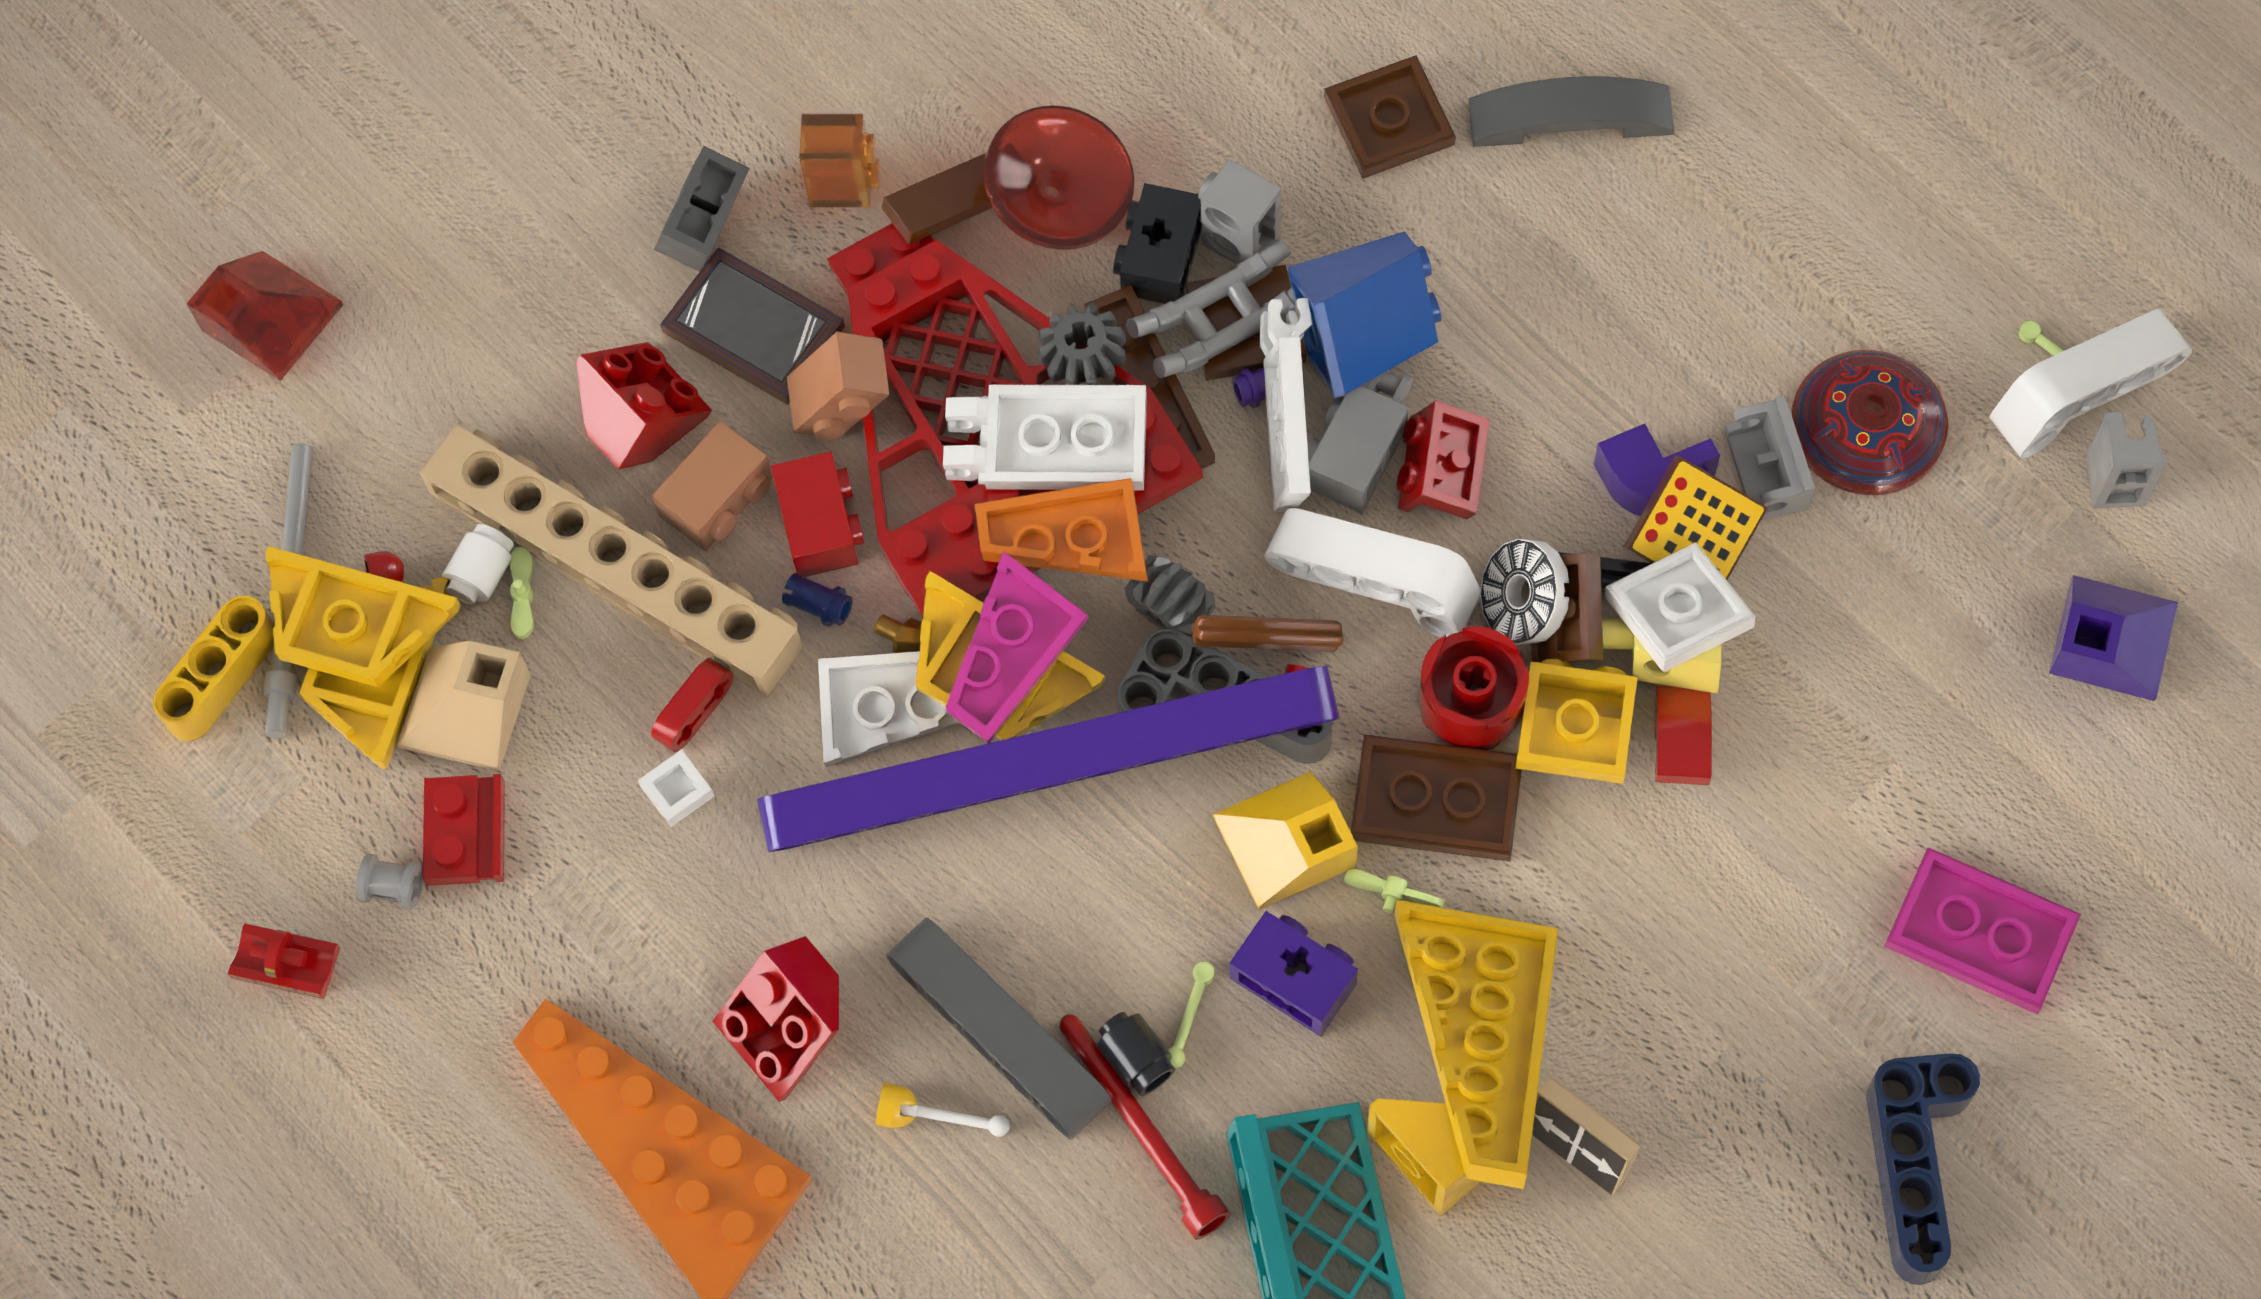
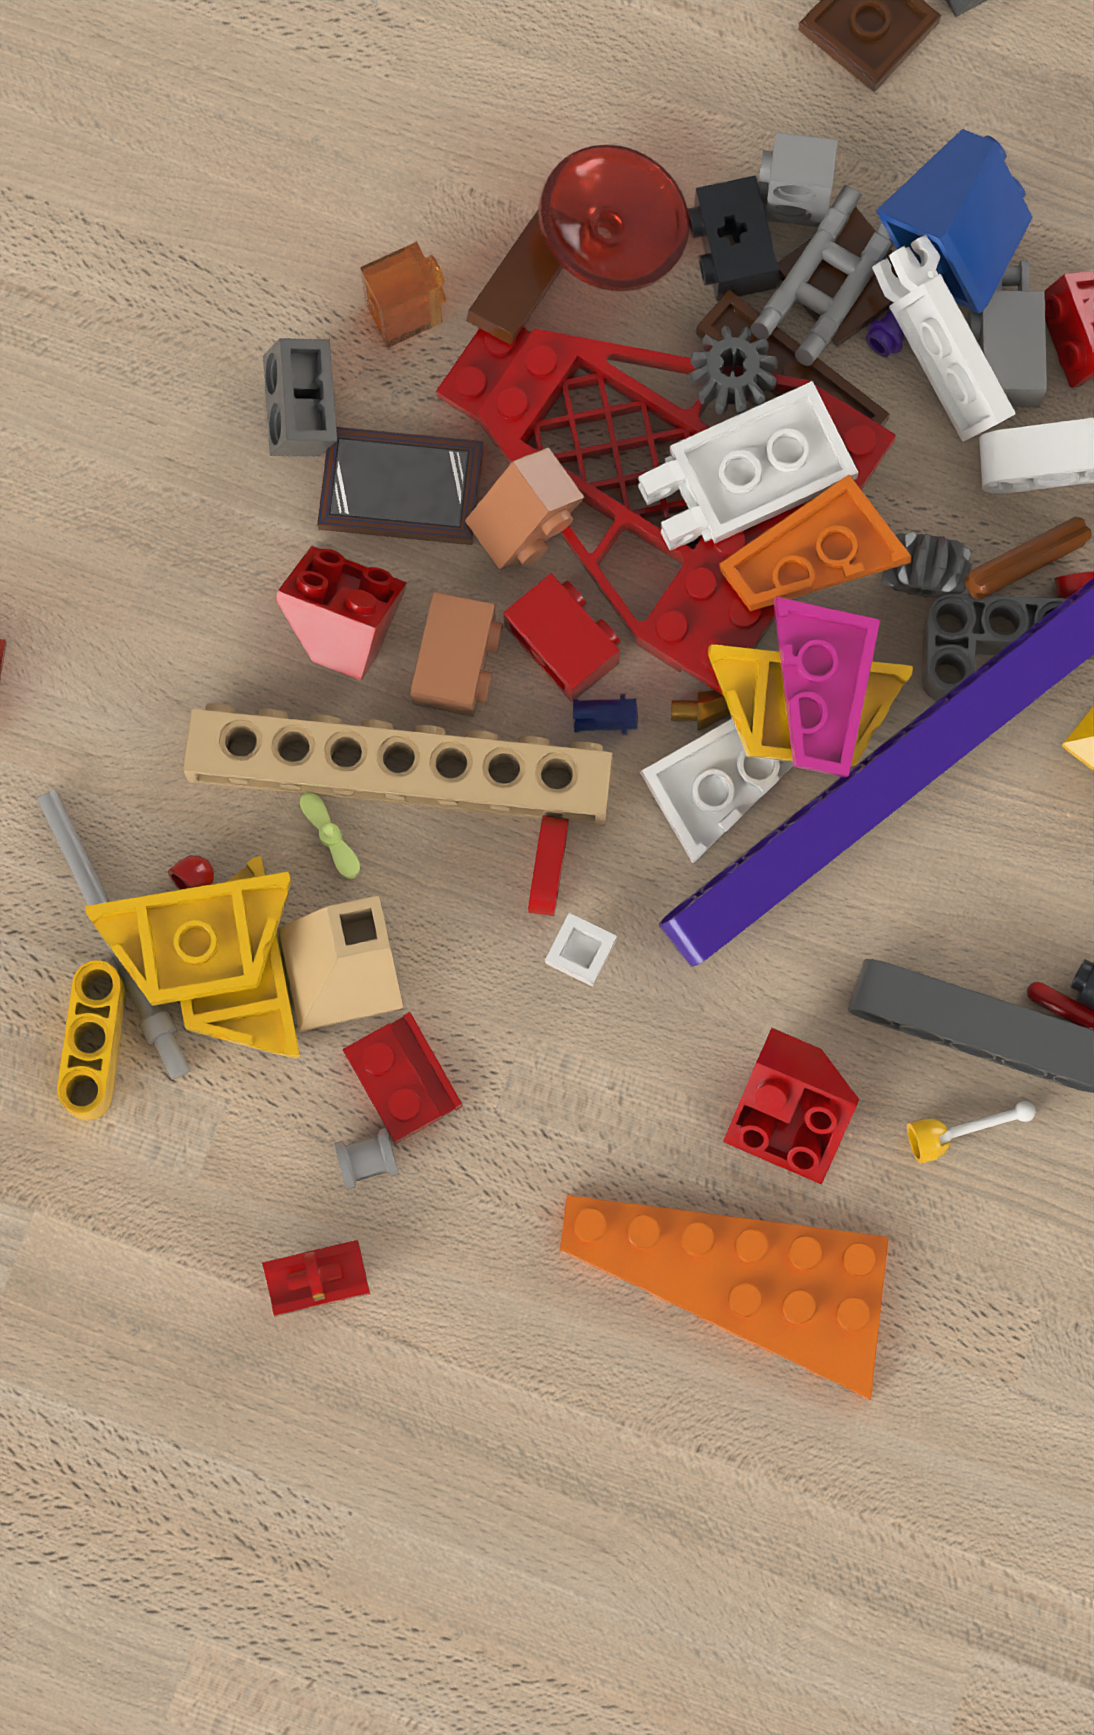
camera: 30 degrees left, 10 degrees up
white brick [442,524,514,605] -> none

